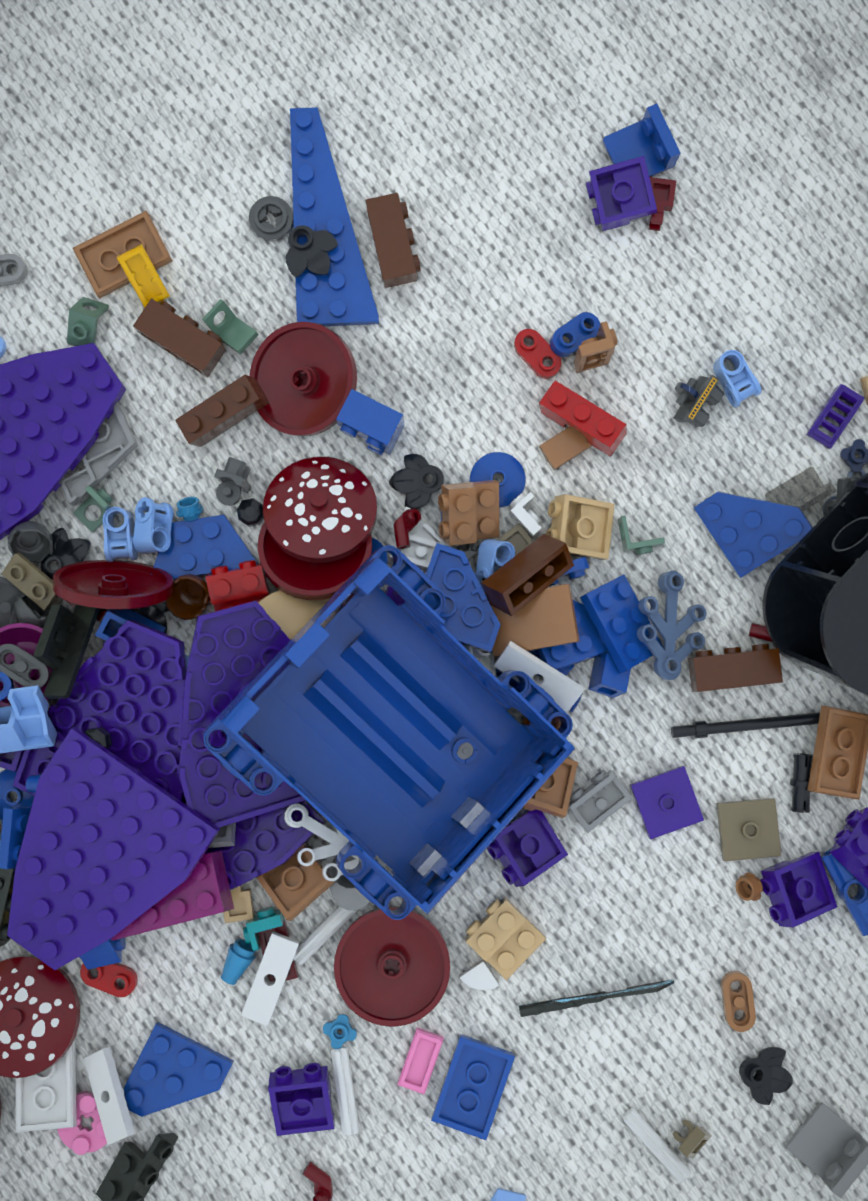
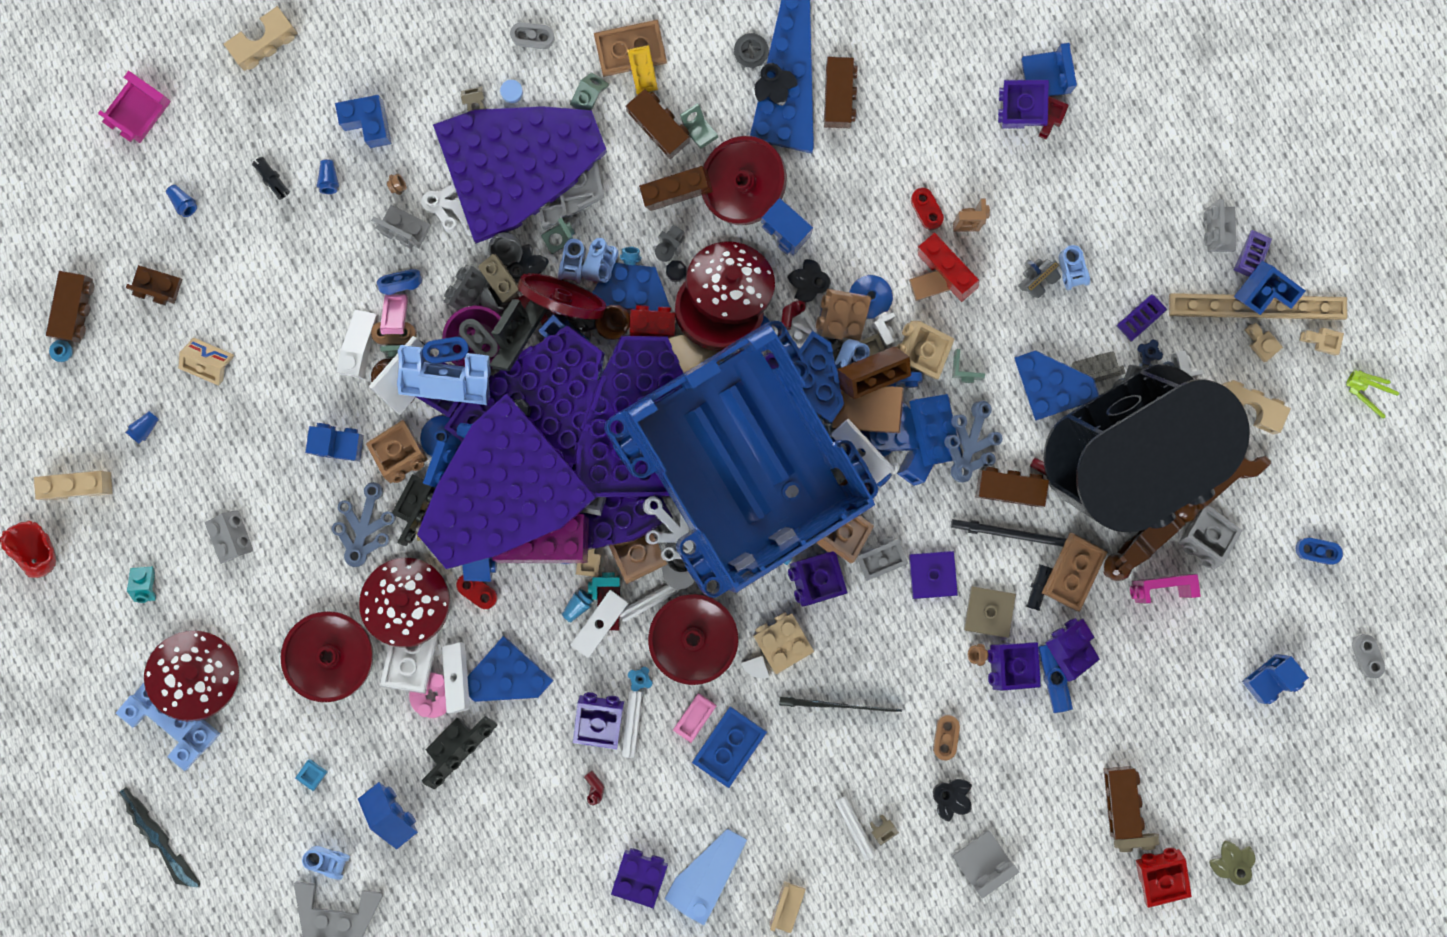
camera: 10 degrees right, 0 degrees up
blue plate [550,312,600,357] -> none

